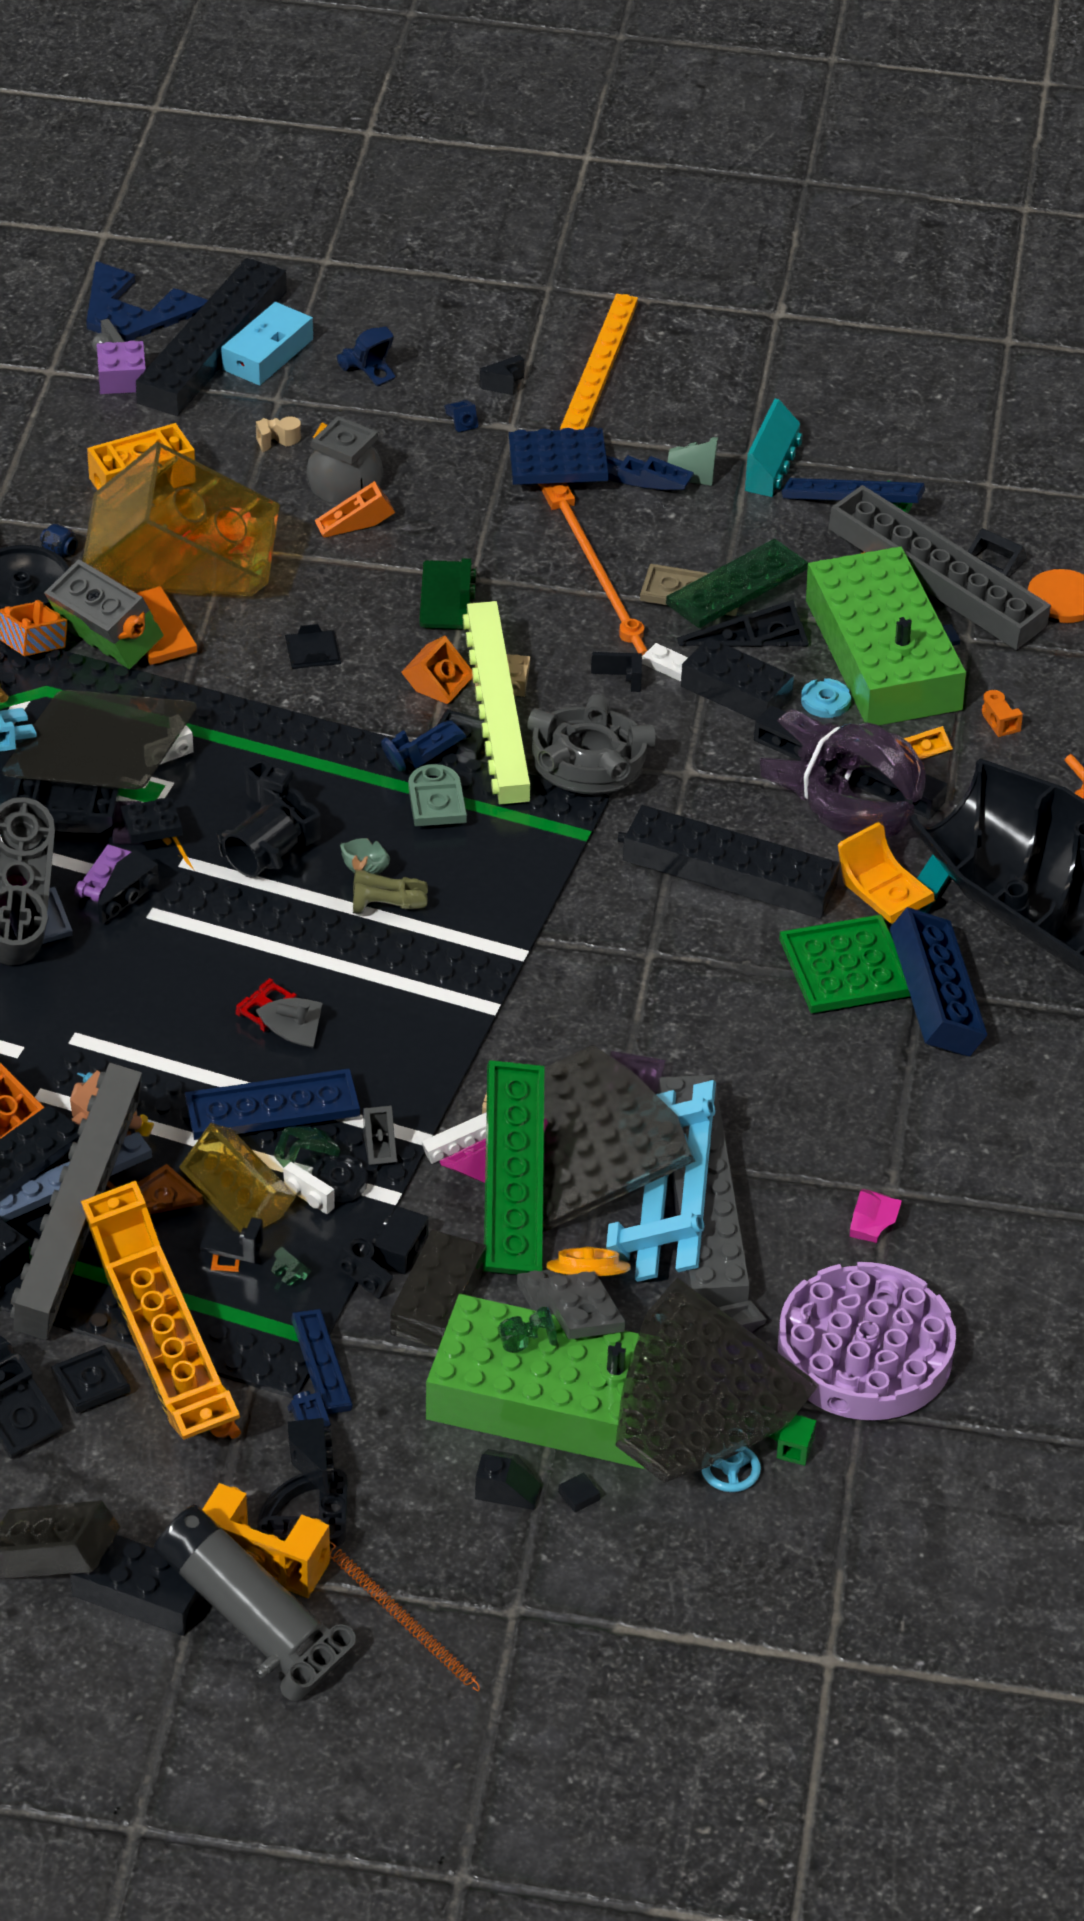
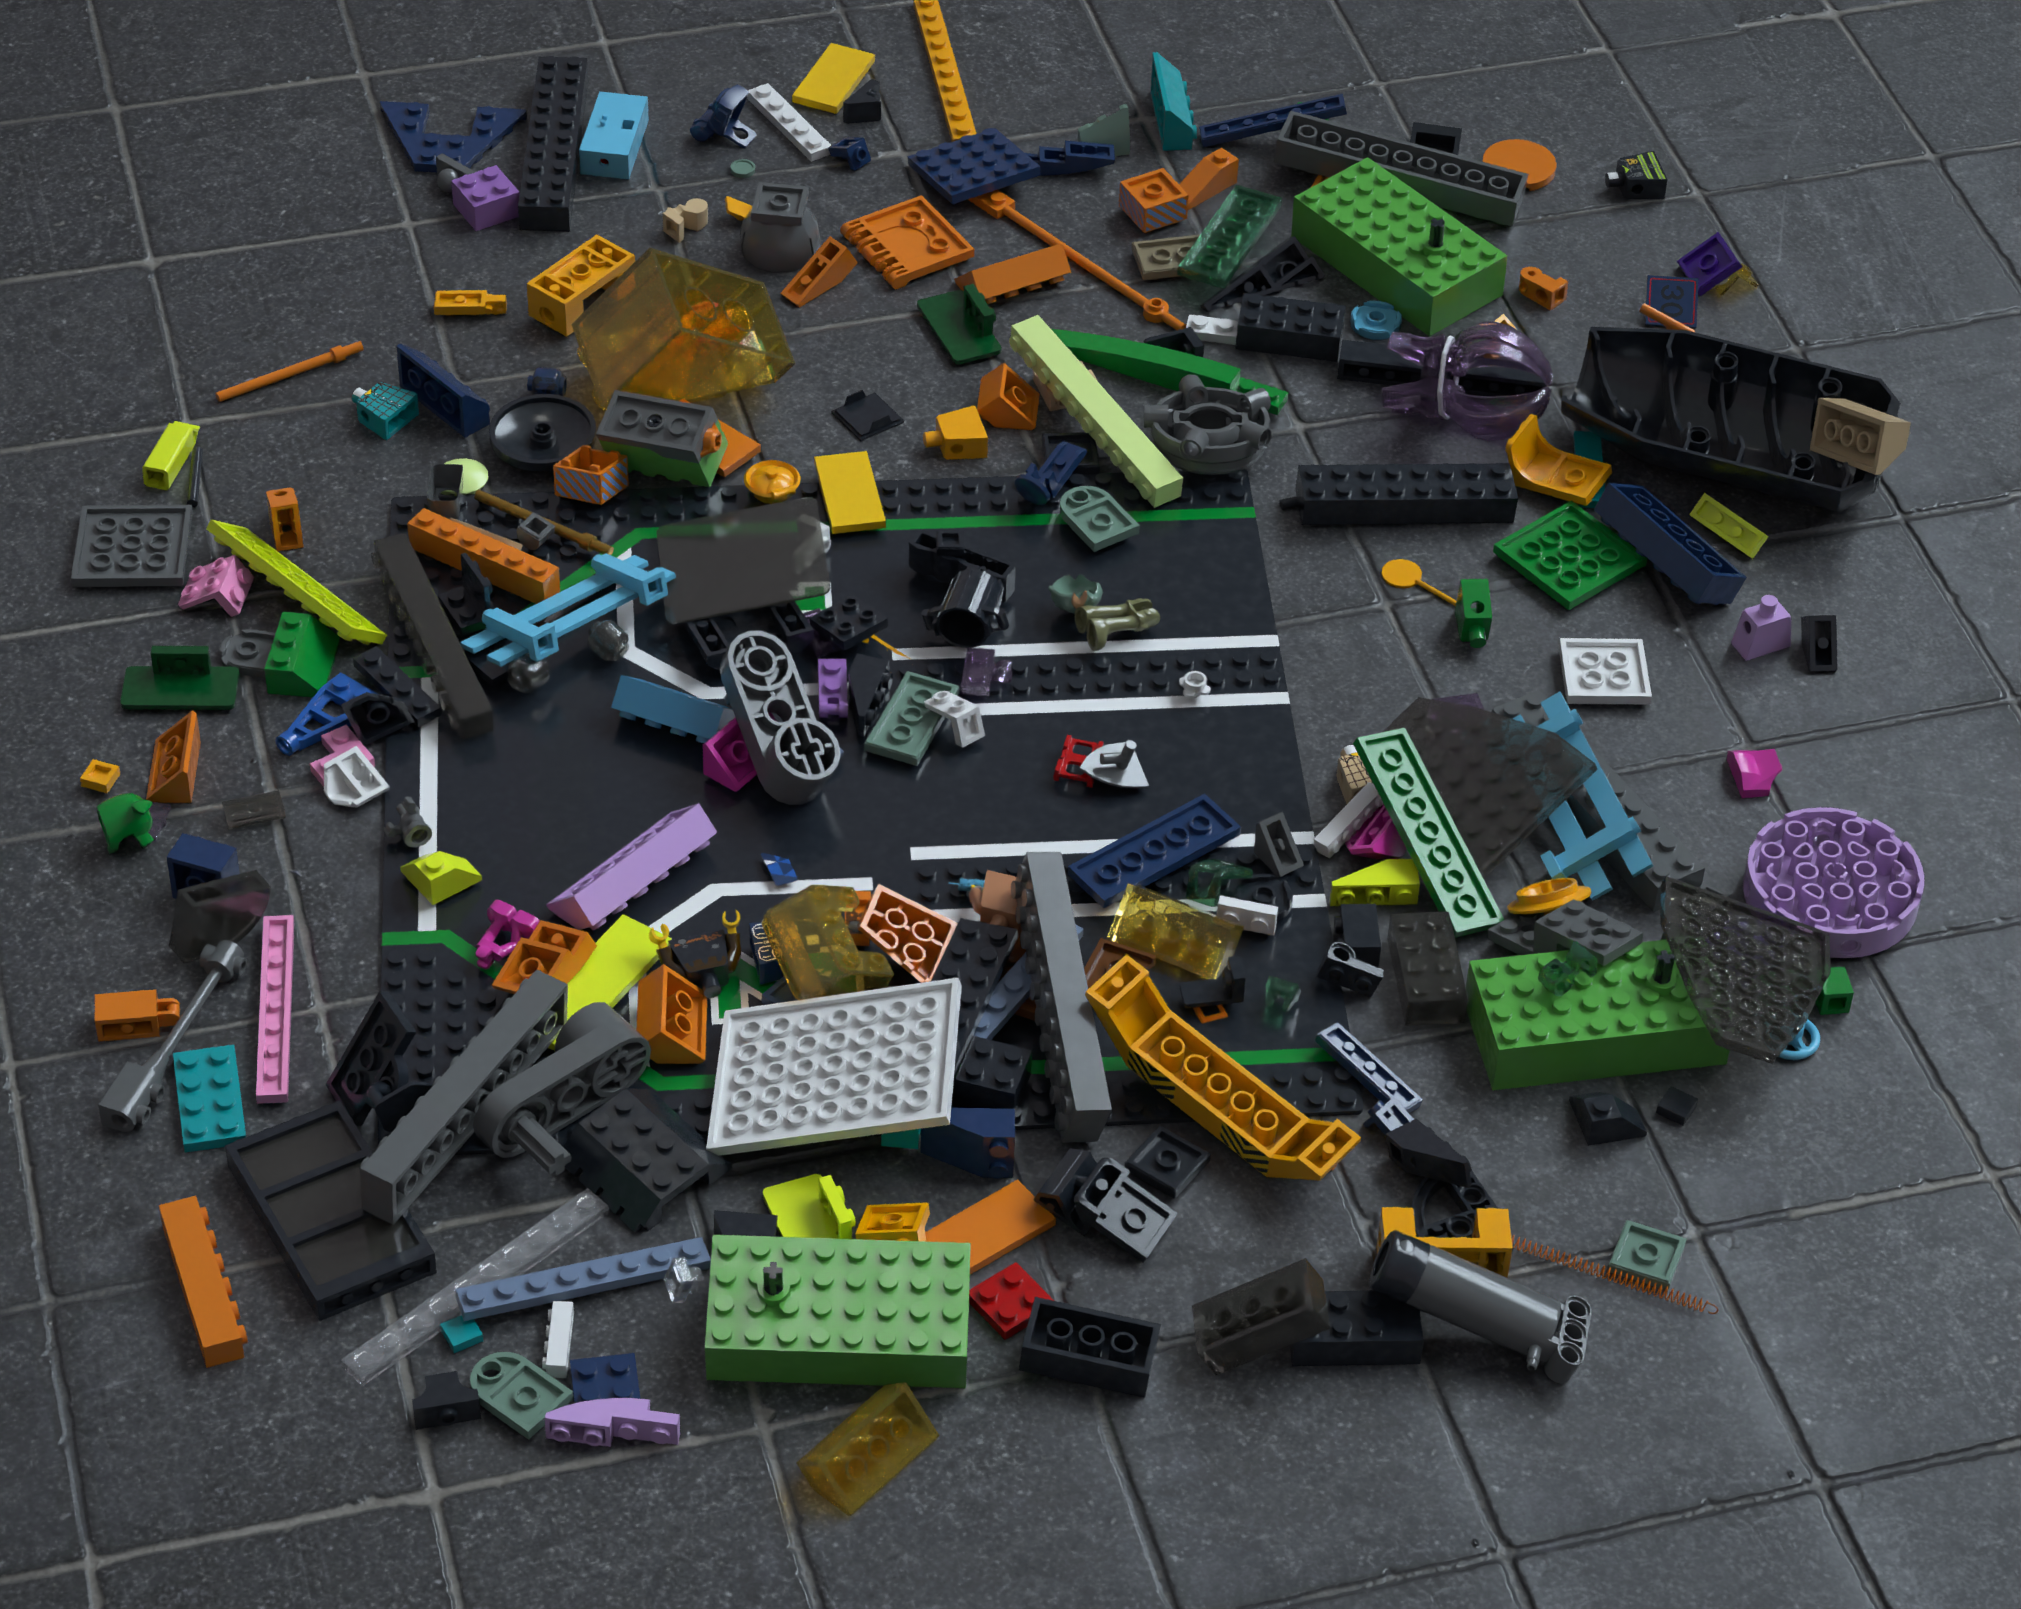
camera: 25 degrees left, 0 degrees up
none -> light orange hinge [434,290,507,316]
none -> sand green piece [730,159,755,178]
none -> light orange piece [744,460,801,505]
none -> white plate [747,83,831,162]
none -> yellow tile [792,43,875,114]
none -> yellow tile [814,451,886,534]
none -> orange hinge [840,195,975,289]
none -> sand green tile [864,671,959,766]
none -> light orange torso [923,406,988,460]
none -> white bracket [924,691,985,747]
none -> orange slope [954,243,1071,305]
none -> clear purple plate [961,648,1012,696]
none -> green slope [1051,329,1288,415]
none -> orange container [1119,168,1189,233]
none -> orange slope [1179,148,1239,210]
none -> white plate [1179,671,1210,698]
none -> neon yellow slope [1329,859,1420,906]
none -> light orange piece [1382,559,1457,606]
none -> green torso [1455,579,1492,648]
none -> white plate [1559,638,1652,705]
none -> sand green tile [1608,1220,1687,1290]
none -> neon yellow plate [1689,493,1769,559]
none -> lavender torso [1731,595,1791,661]
none -> black slope [1801,615,1838,671]

